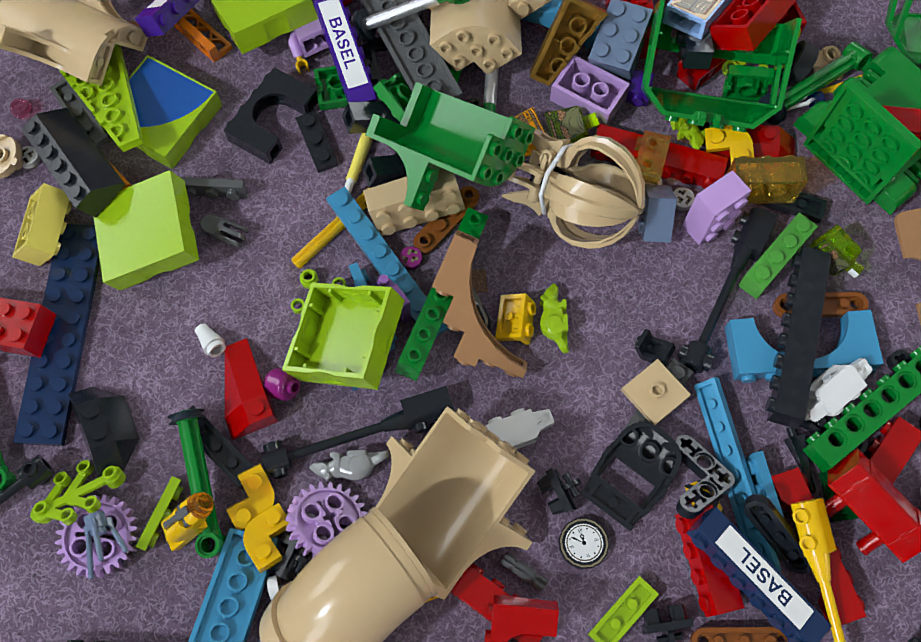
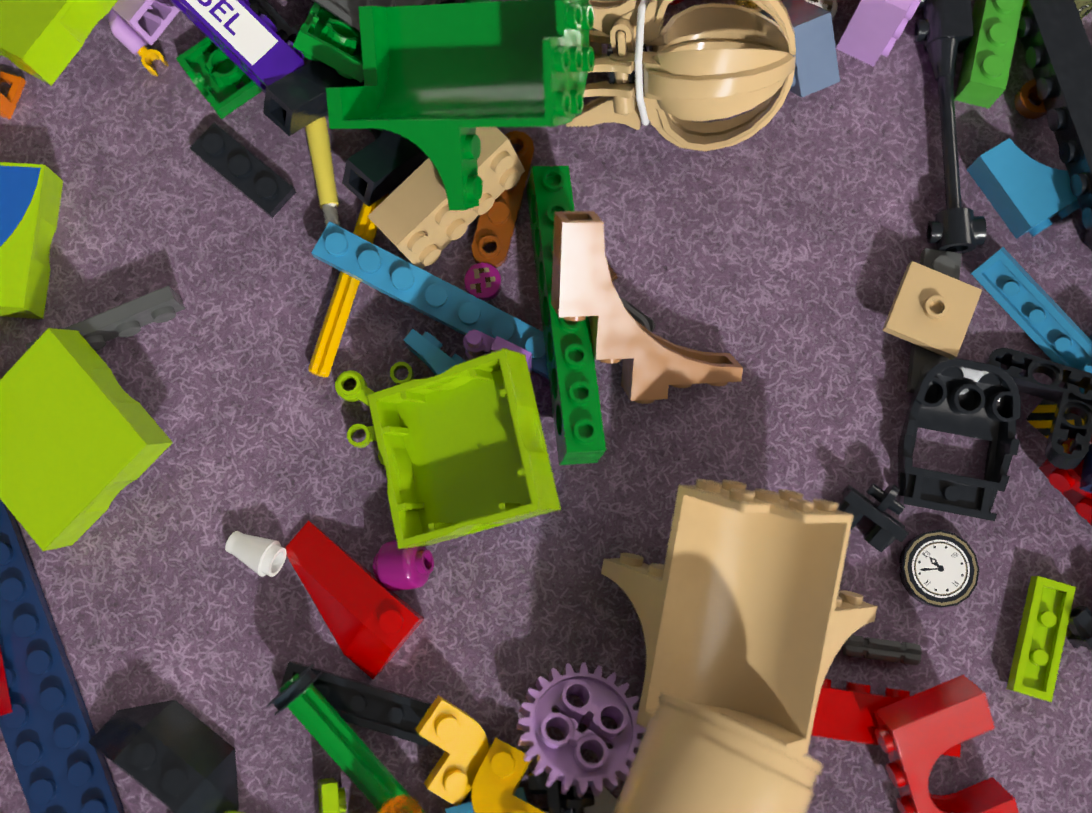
camera: 30 degrees left, 10 degrees up
dark grey arm [199,214,250,249] -> none
black arch [224,67,318,164] -> none
black bar [261,386,454,479] -> none
light grey animal [309,450,390,482] -> none
white hinge [485,408,554,449] -> none
yellow bracket [495,293,536,345] -> none
lime animal [540,283,569,354] -> none
black bracket [635,329,676,367] -> none

